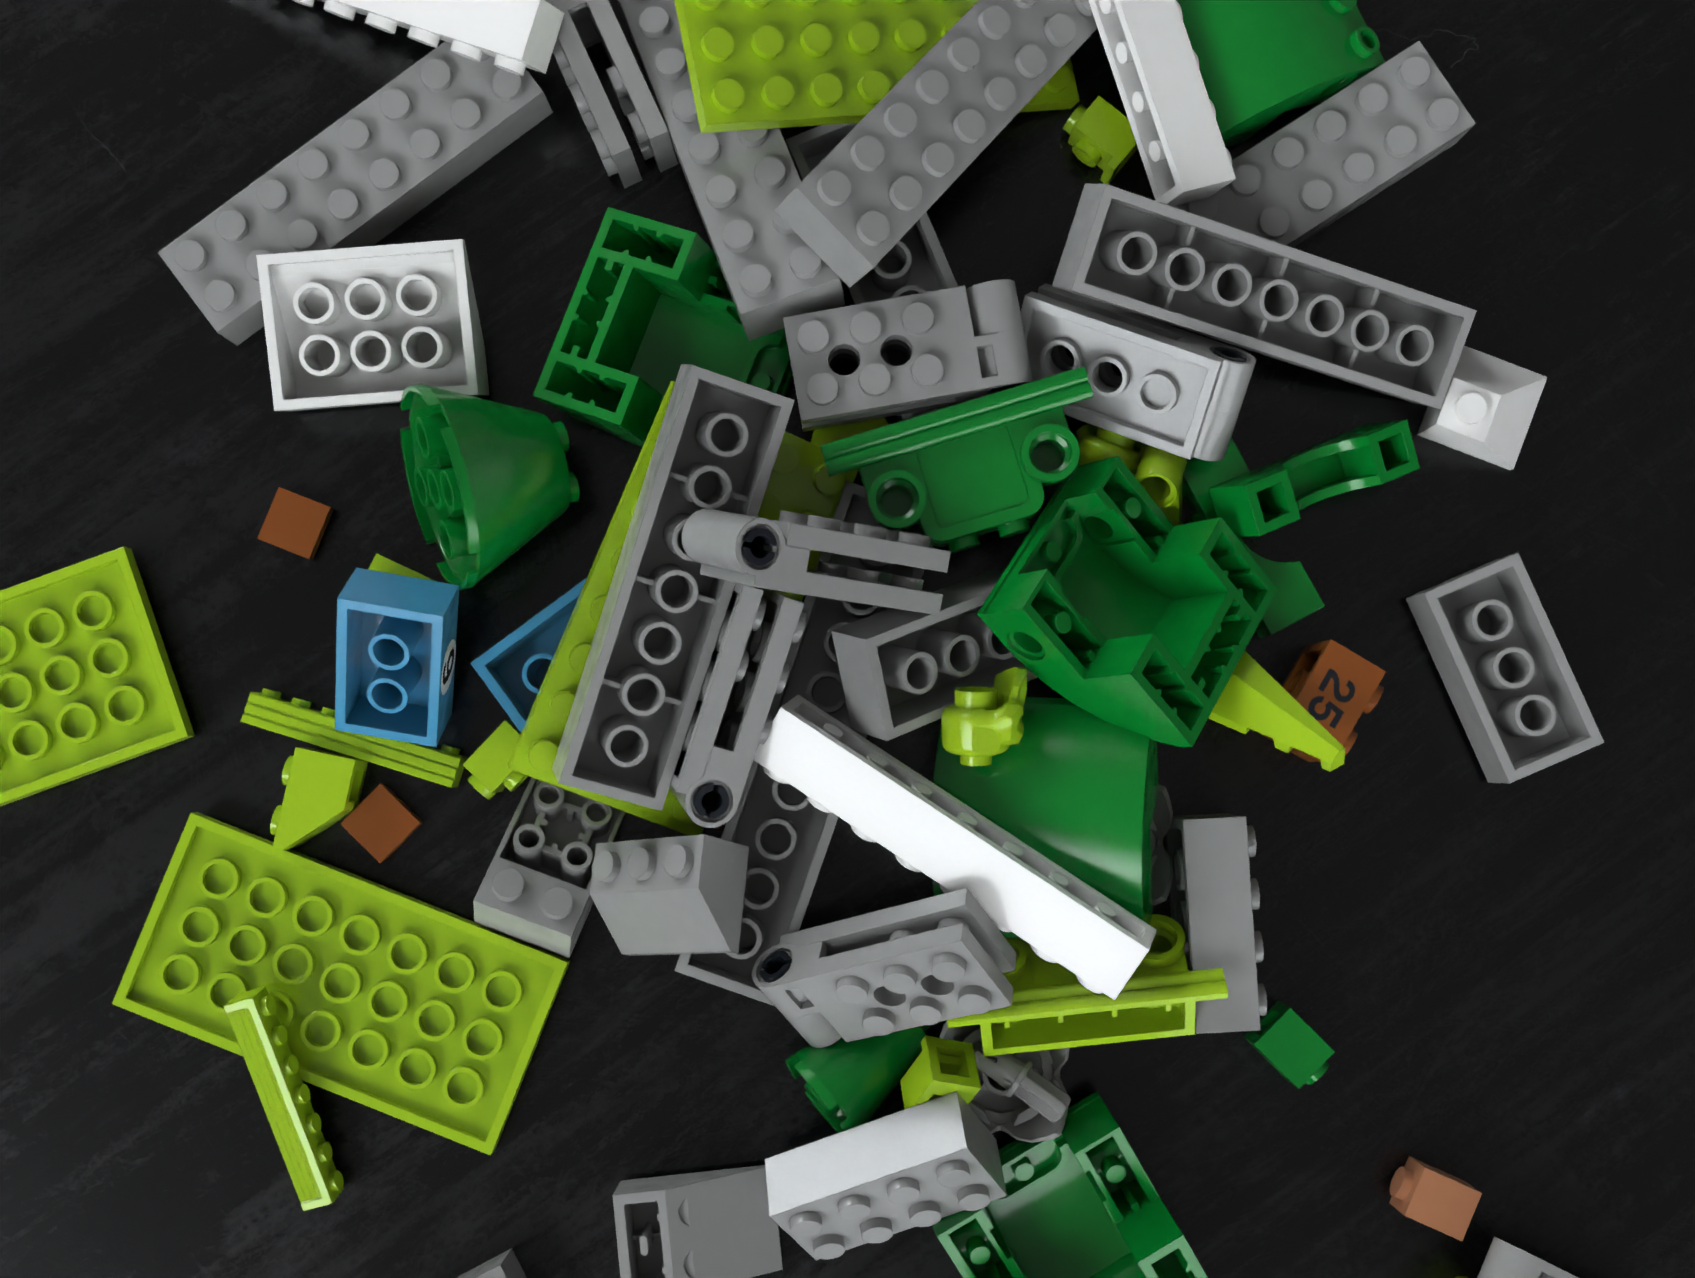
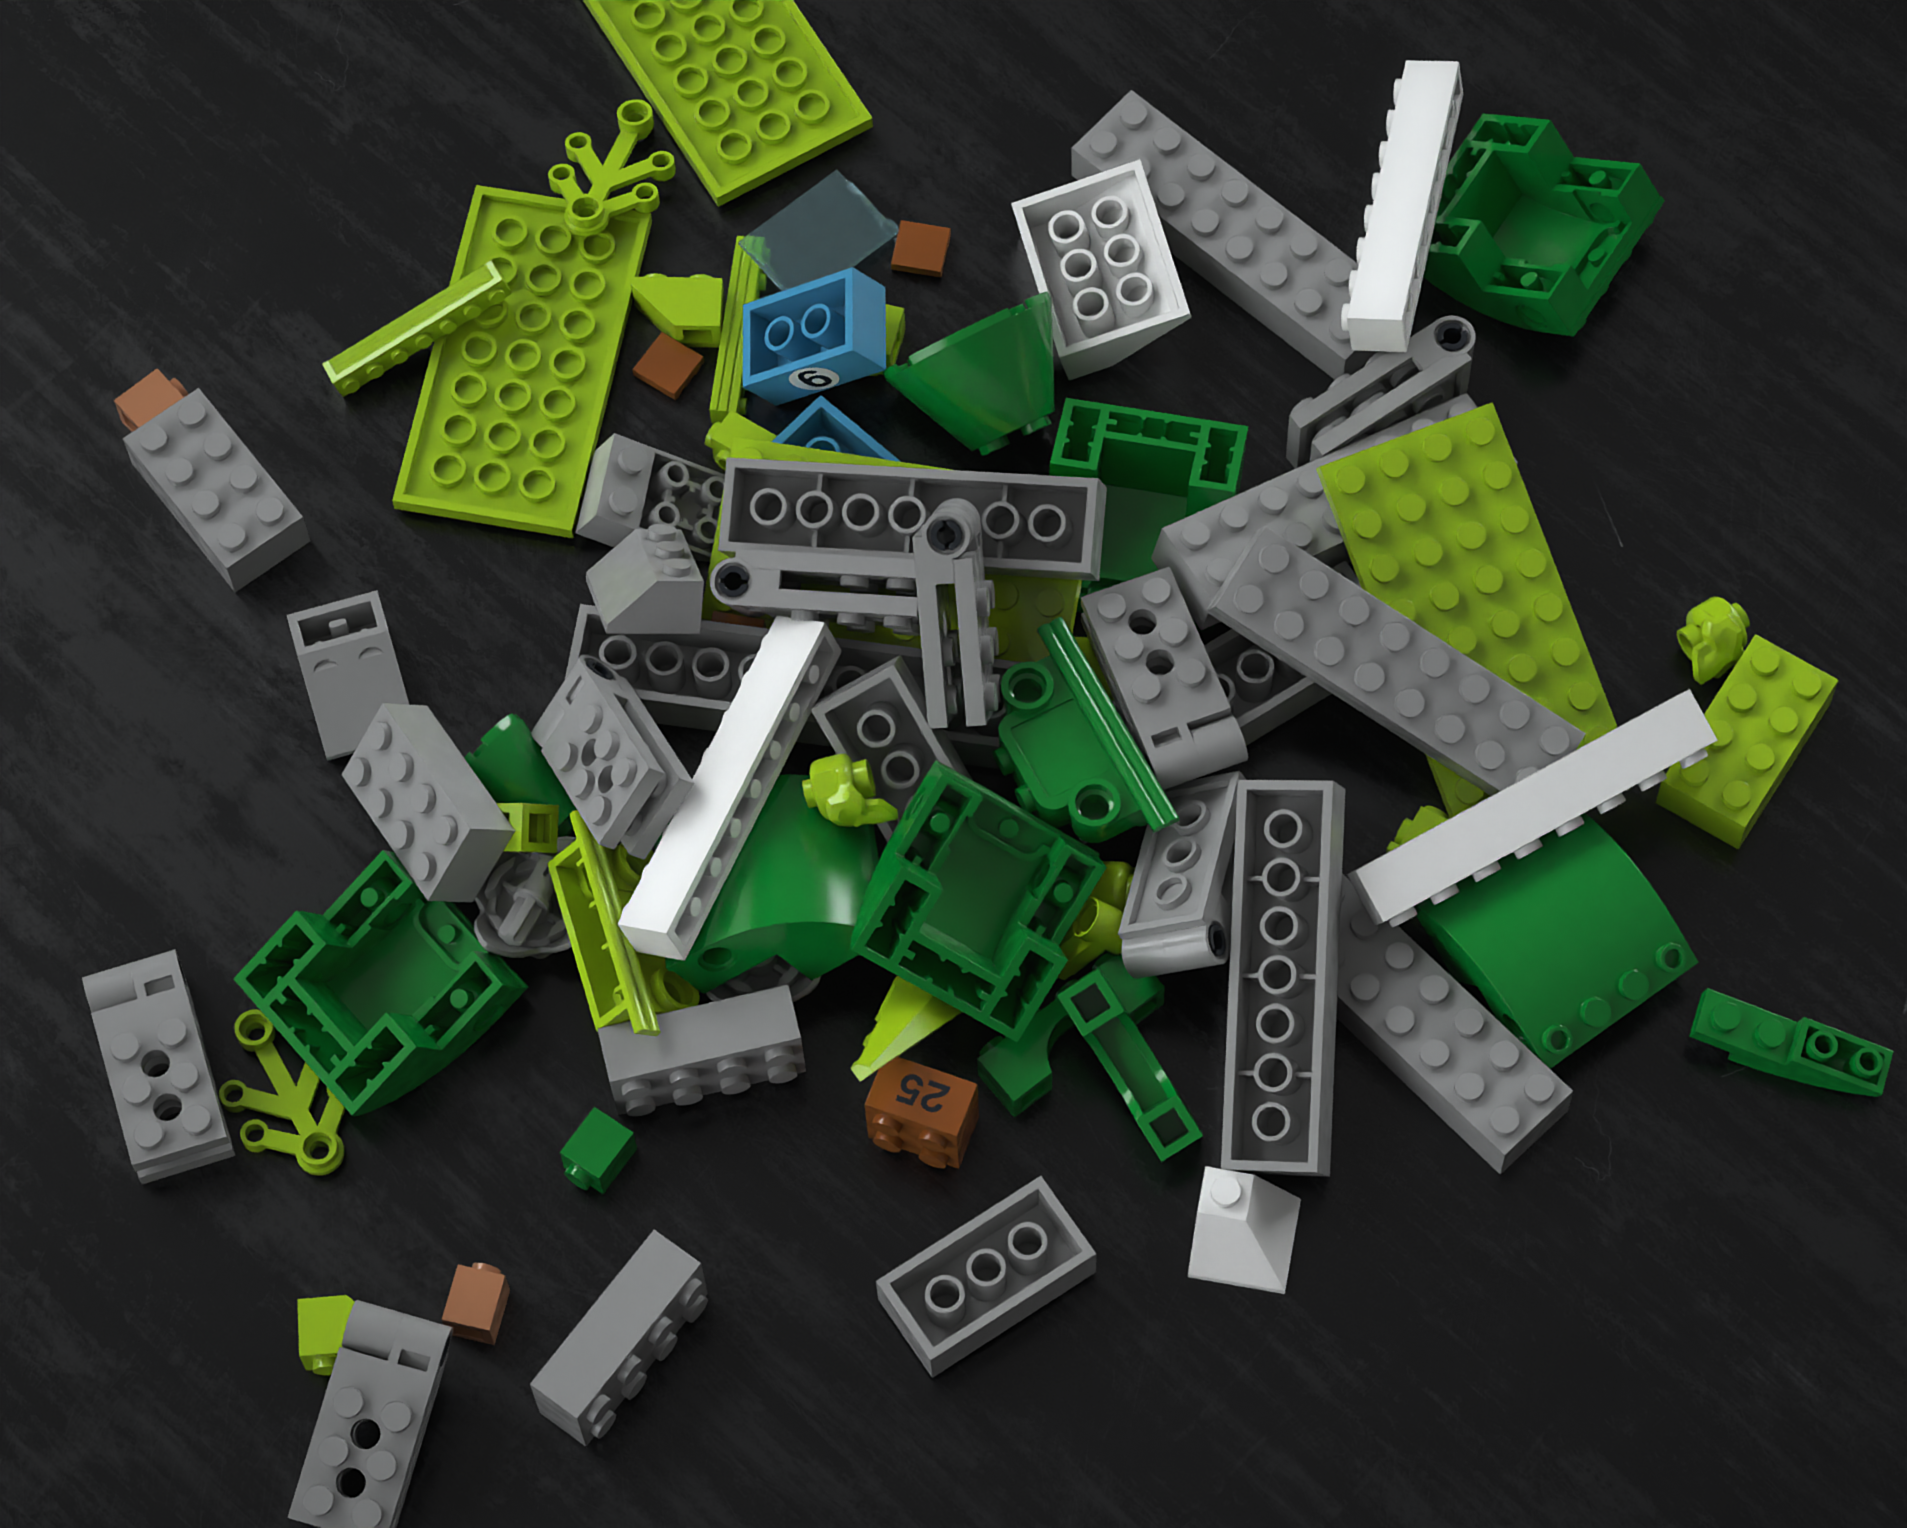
camera: 80 degrees right, 20 degrees down
none -> light grey brick [530,1230,708,1446]
none -> lime plant [548,99,676,236]
none -> clear light blue piece [738,170,899,291]

